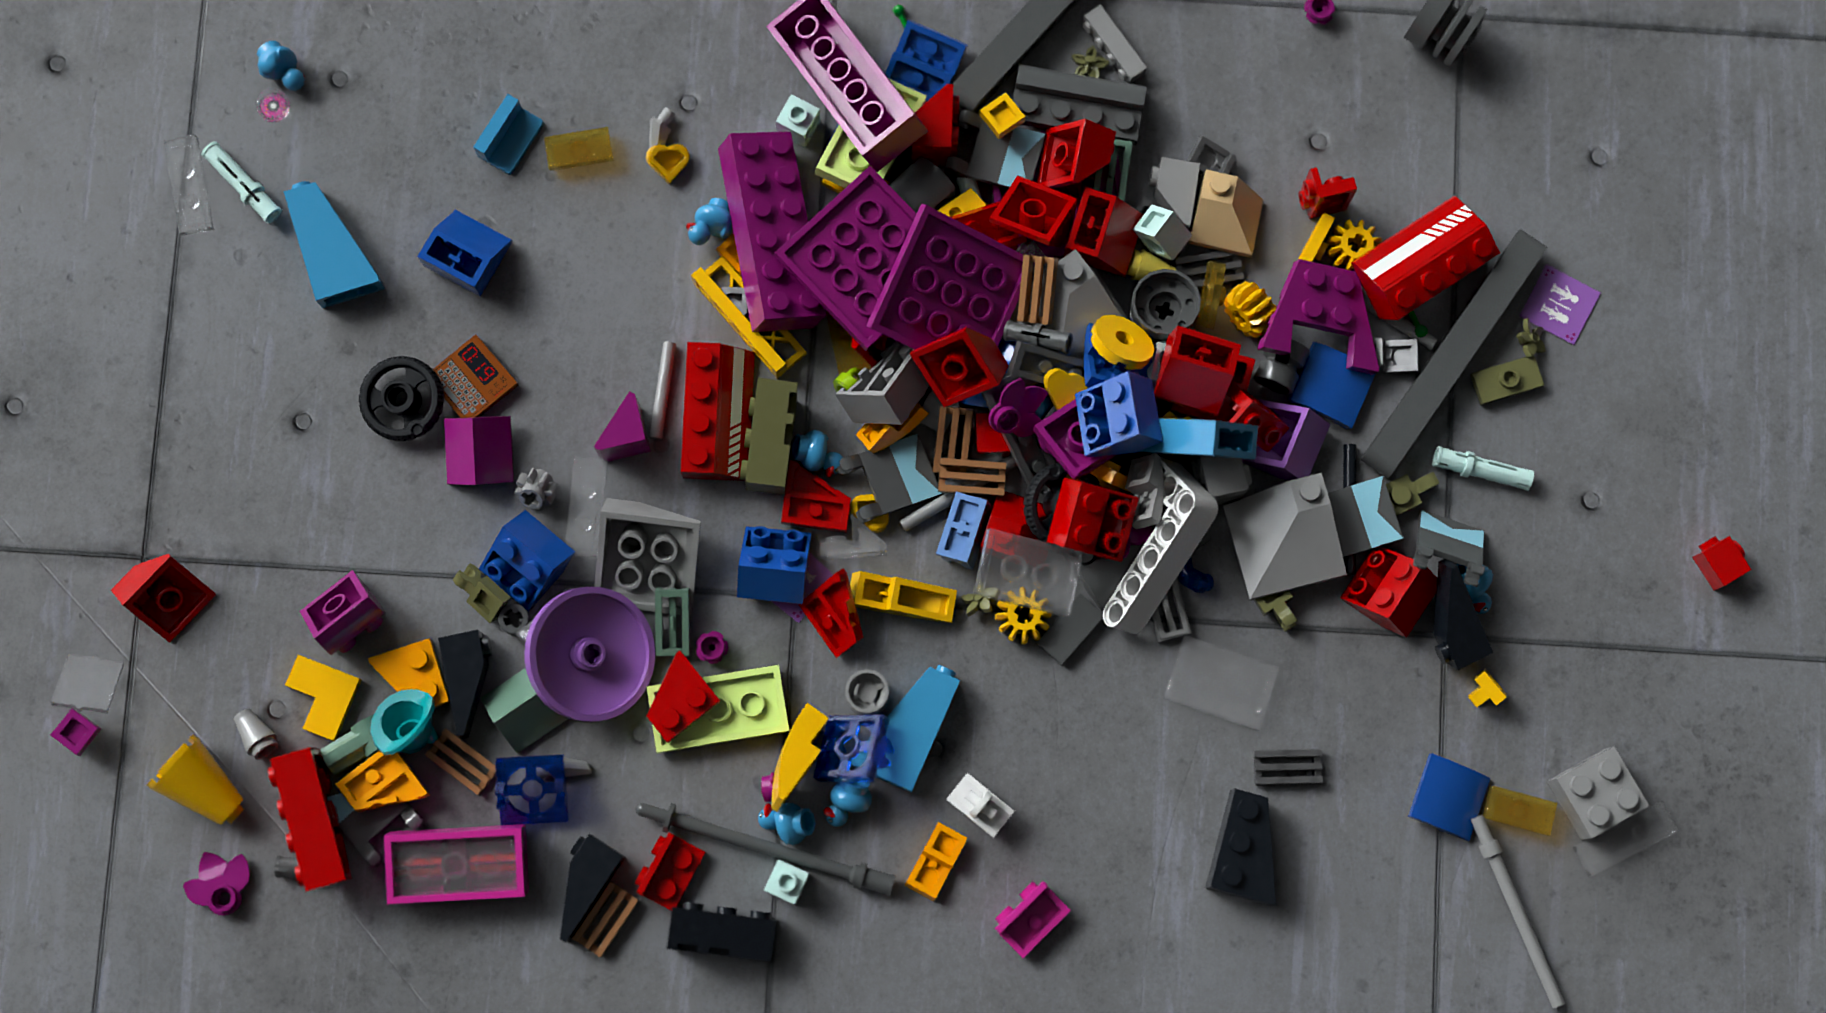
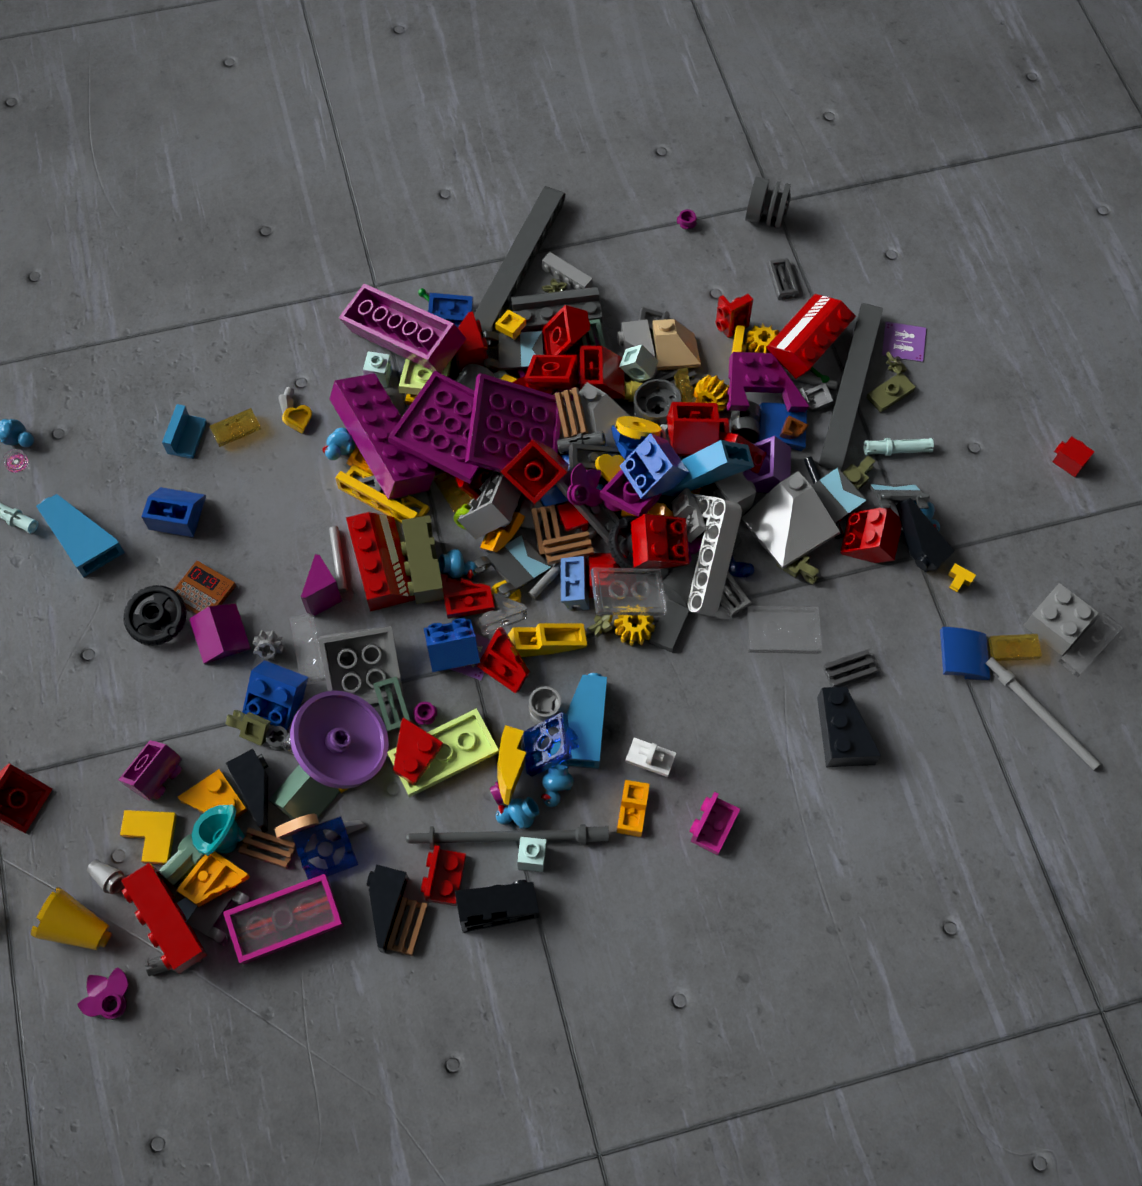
camera: 15 degrees left, 15 degrees down
none -> light nougat tile [275,813,319,838]
none -> flat silver tile [767,258,799,300]
none -> dark orange tile [780,416,809,439]

